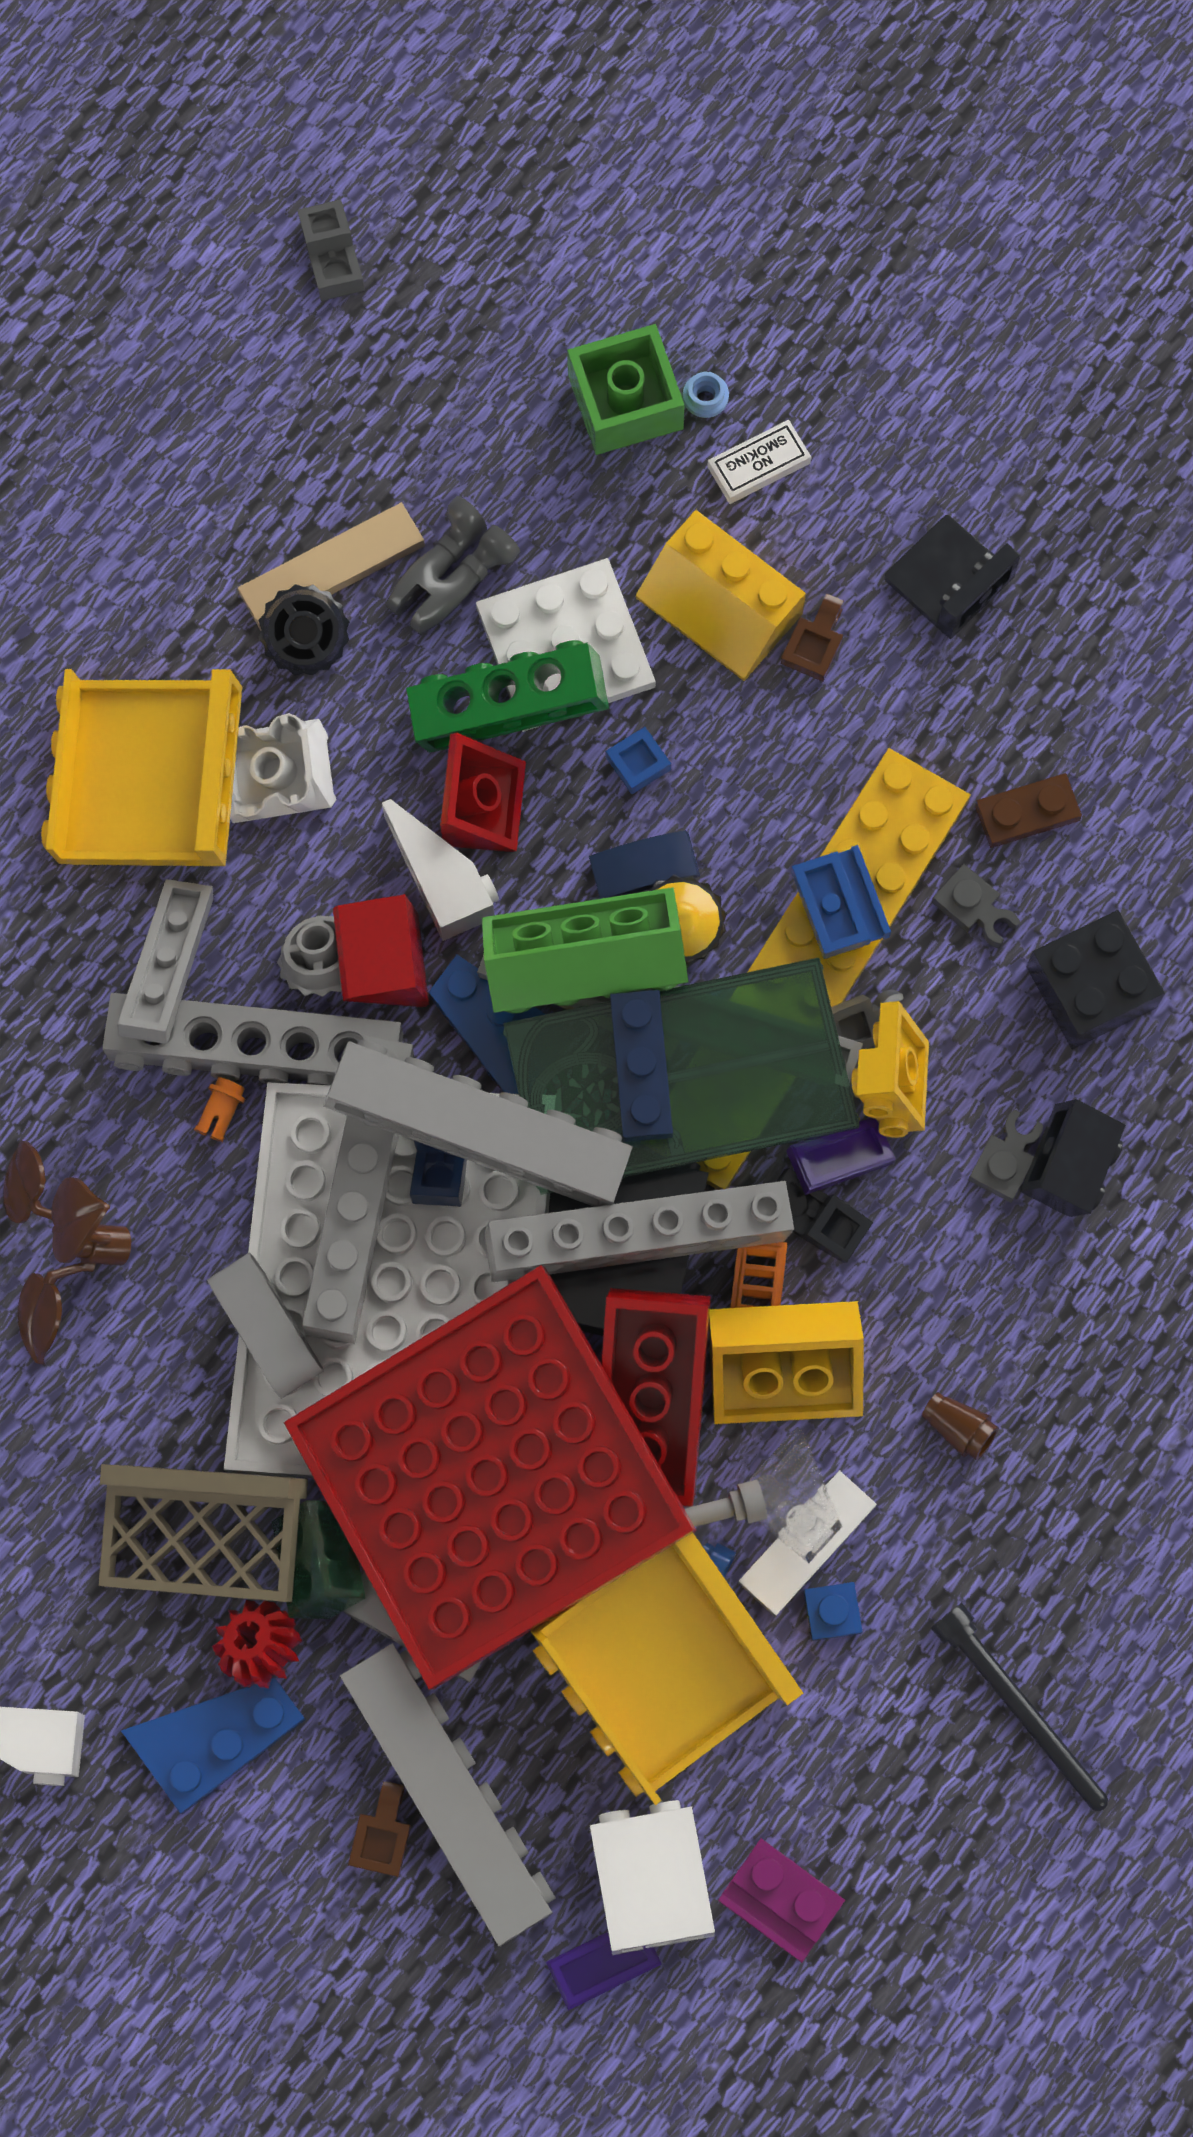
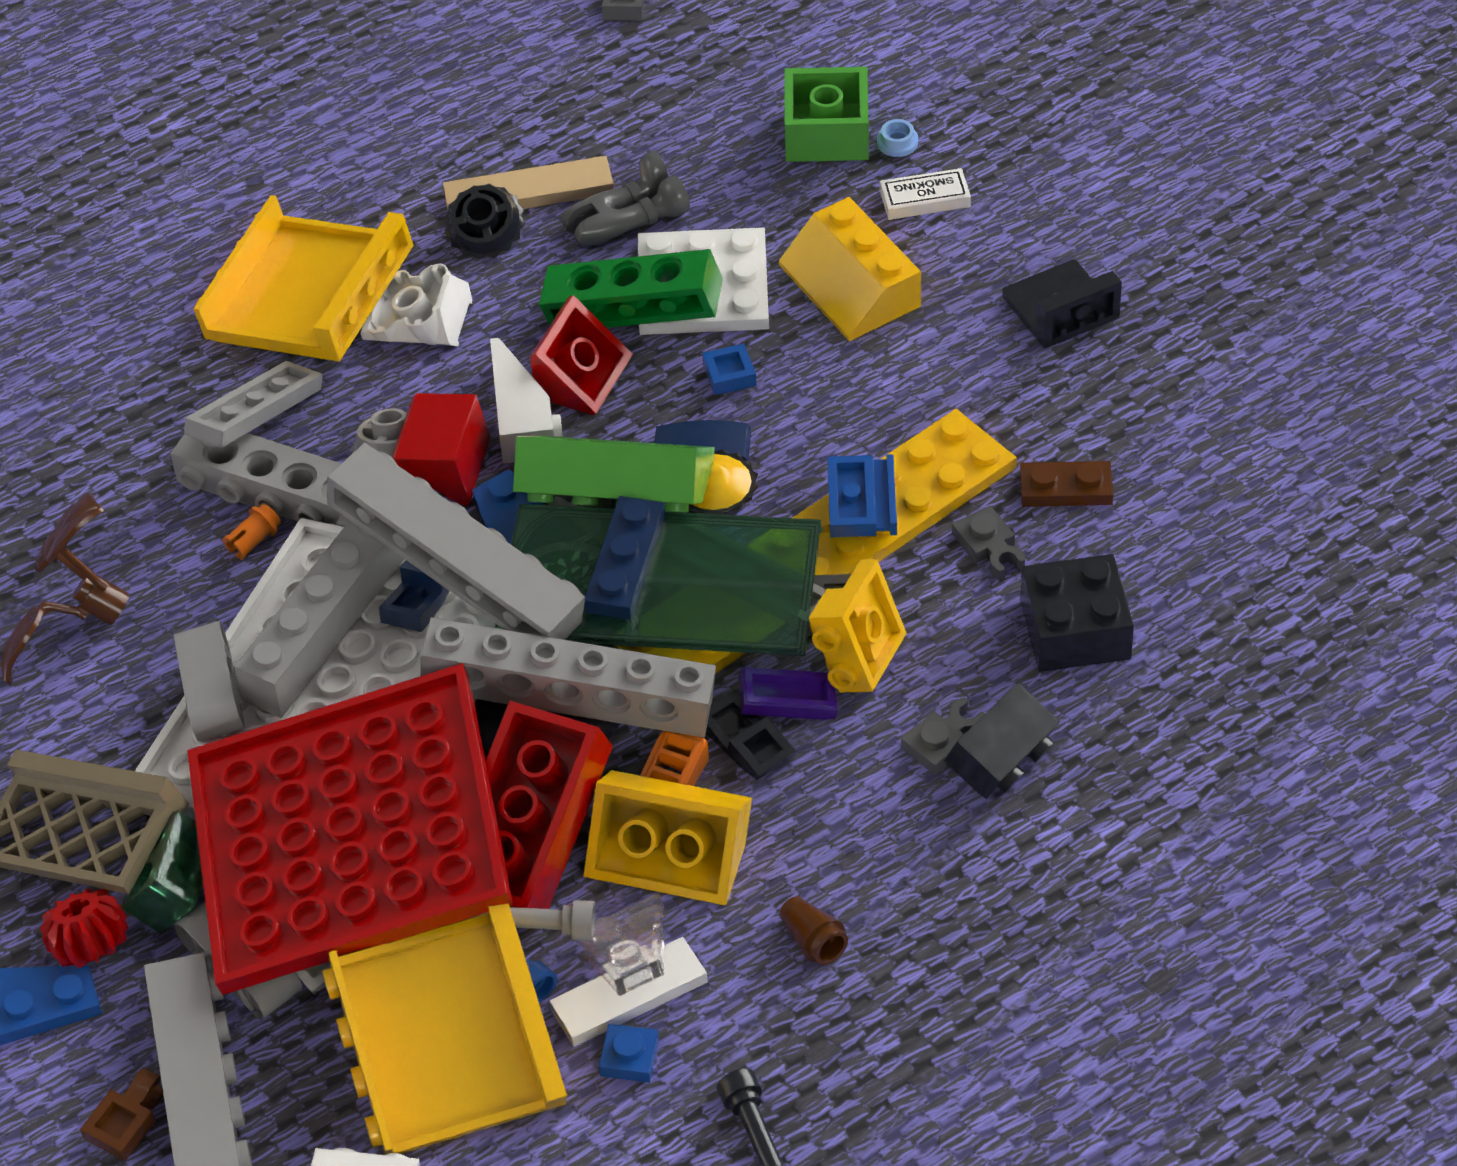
camera: 20 degrees right, 25 degrees down
reddish brown plate [781,594,844,682] -> none

